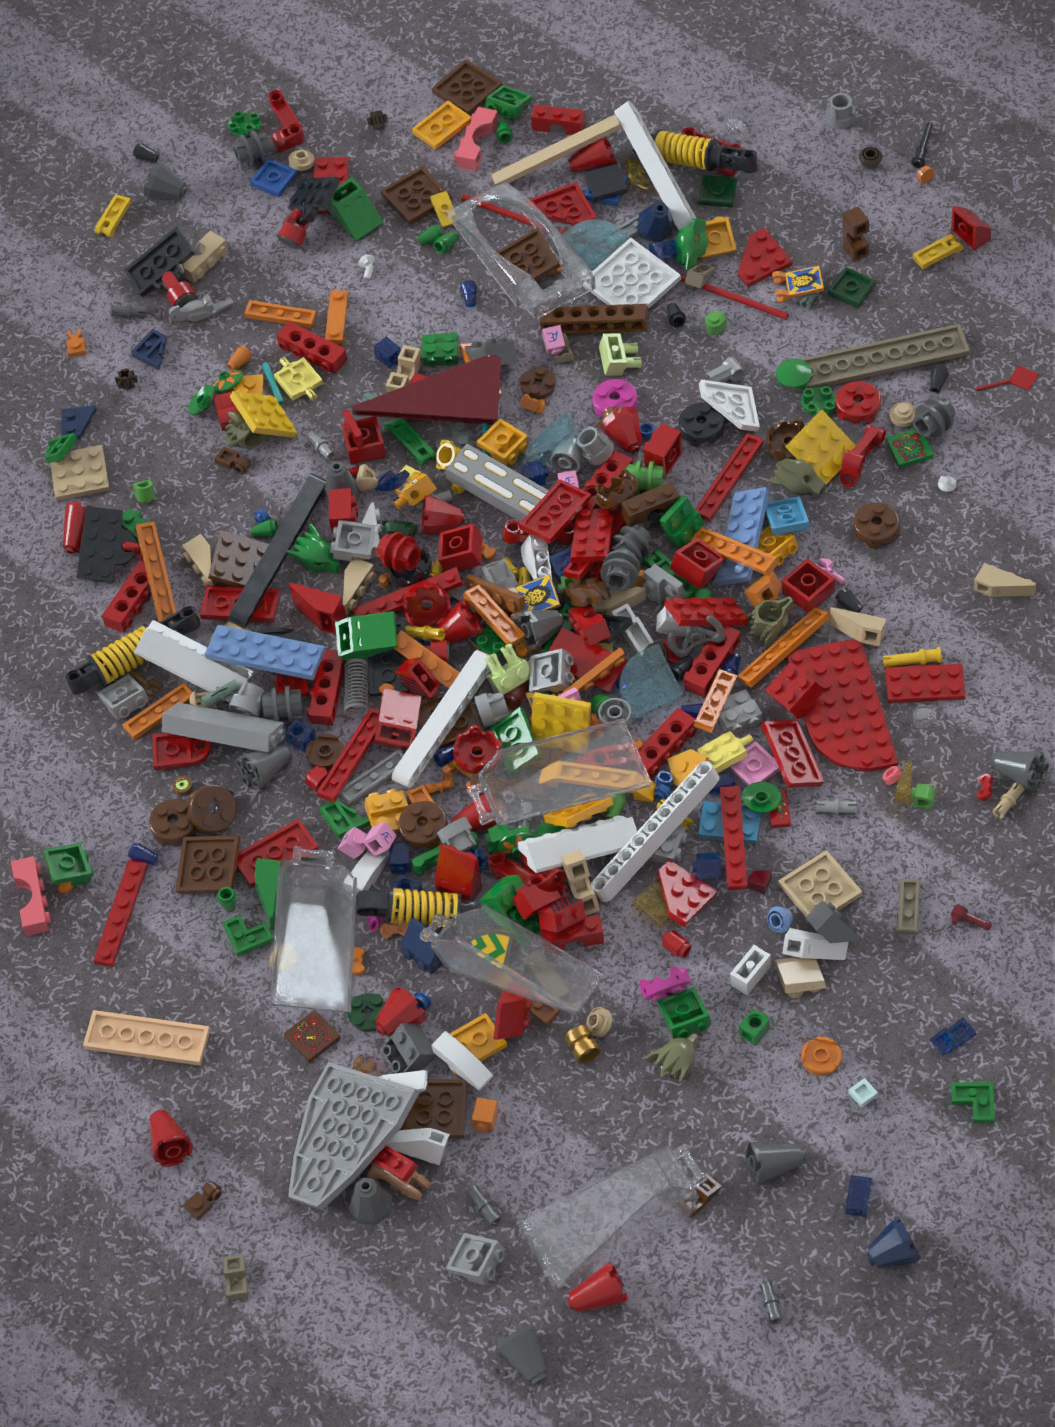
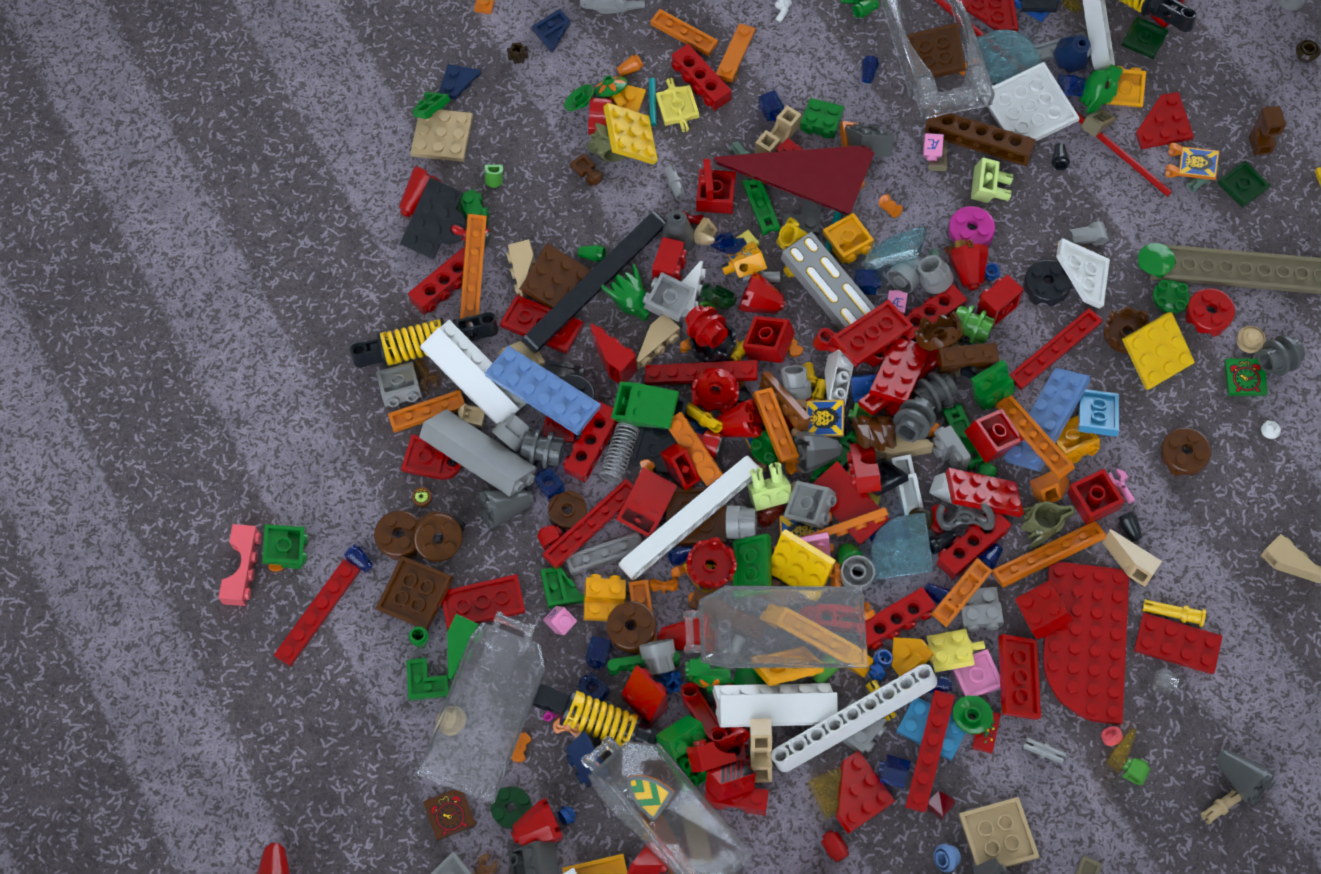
camera: 15 degrees right, 10 degrees up
light nougat plate [83,1010,210,1066] -> none
sand green pin [201,679,240,708] -> none
blue plate [254,508,271,524] -> none
white slope [345,850,391,895] -> none
bright pink brick [363,821,397,856] -> none
reddish brown plate [520,366,556,399] -> none
bright green plate [705,310,727,335] -> none
olive piece [769,459,825,496] -> none
red piece [840,424,886,487] -> none
black cone [930,365,949,393] -> none
red piece [976,773,994,801] -> none

